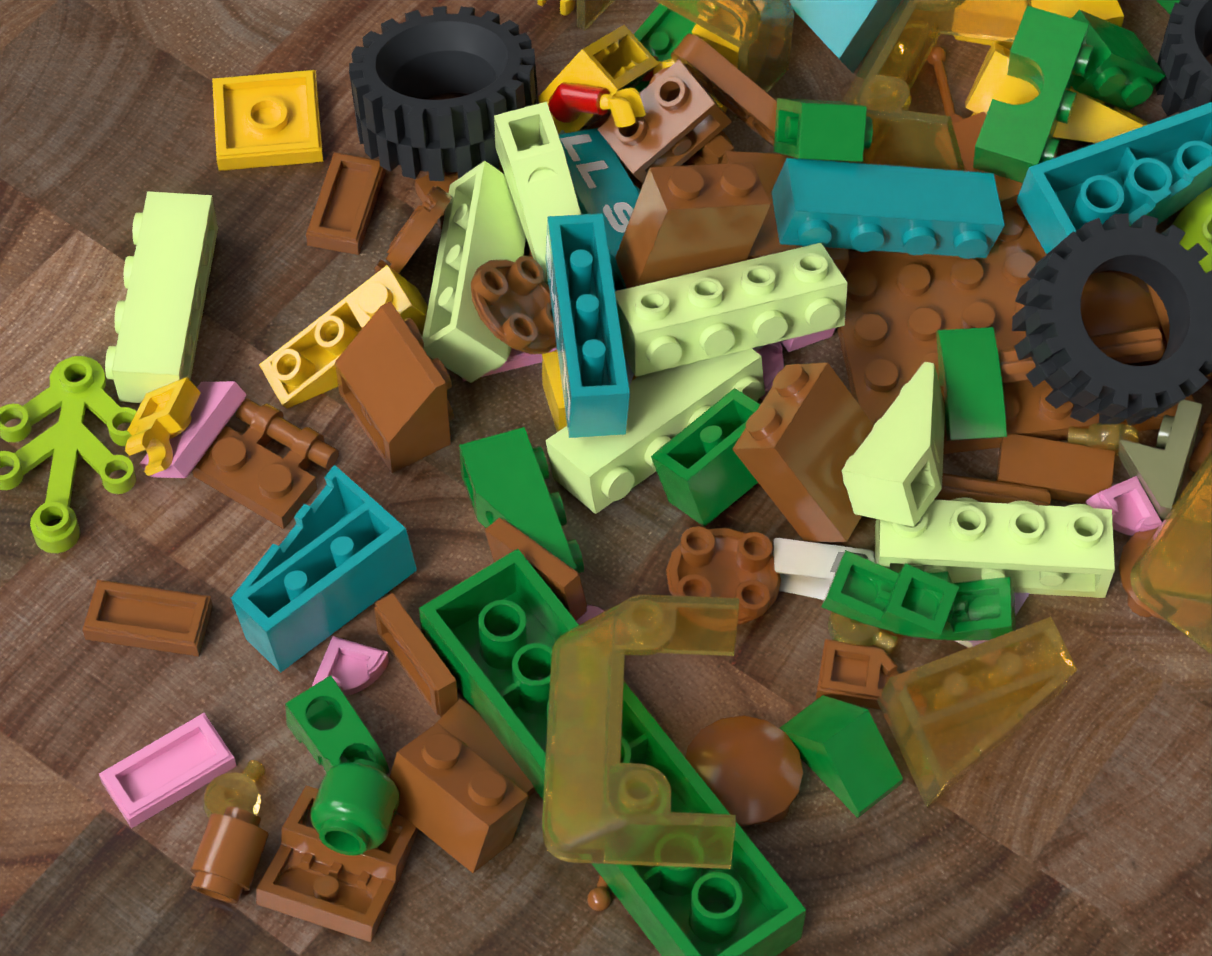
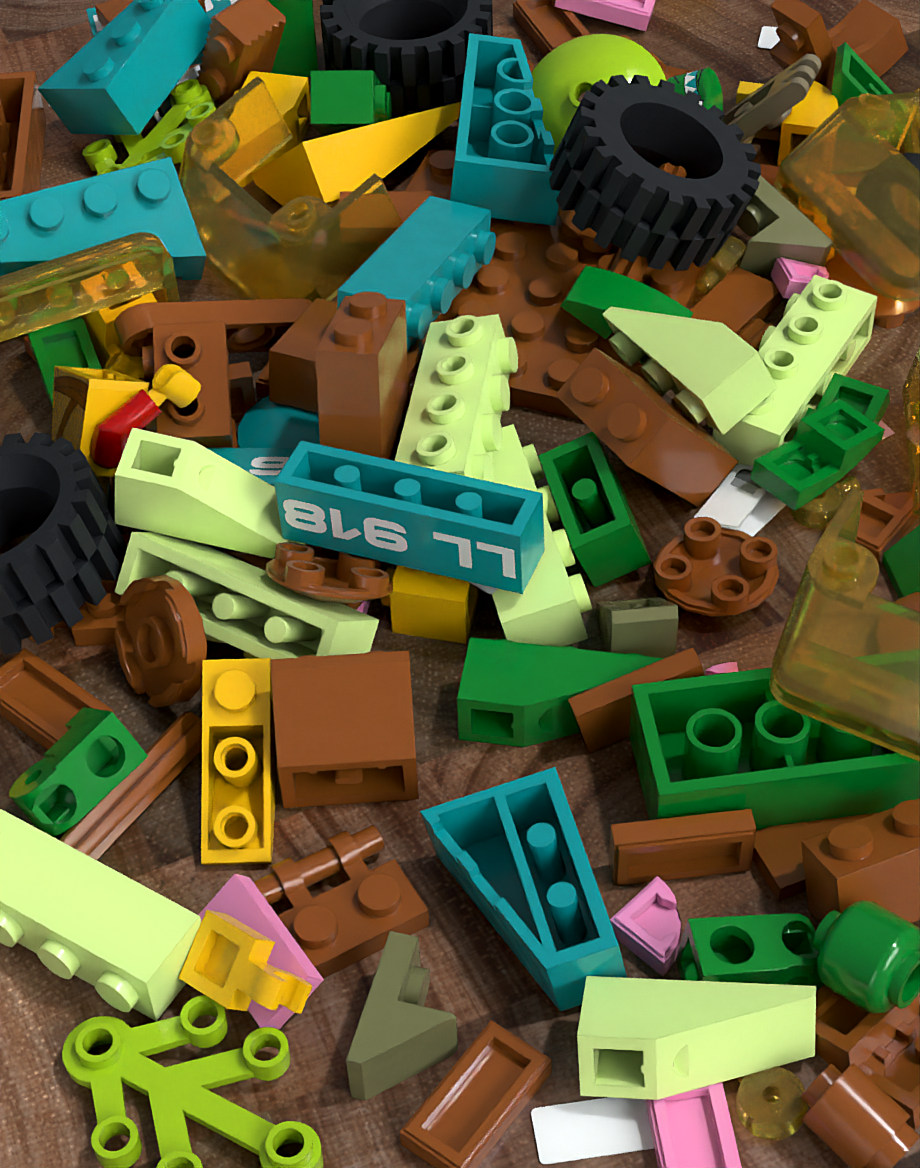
camera: 60 degrees left, 10 degrees down
green brick [774,98,873,162] -> none
green arch [973,5,1094,183] -> none
none -> green leg [9,707,148,837]
none -> dark orange axle [60,712,202,860]
none -> olive slope [346,931,458,1101]
none -> white sticker [531,1097,654,1165]
none -> yellowish green slope [577,976,816,1100]
none -> olive slope [596,597,679,658]

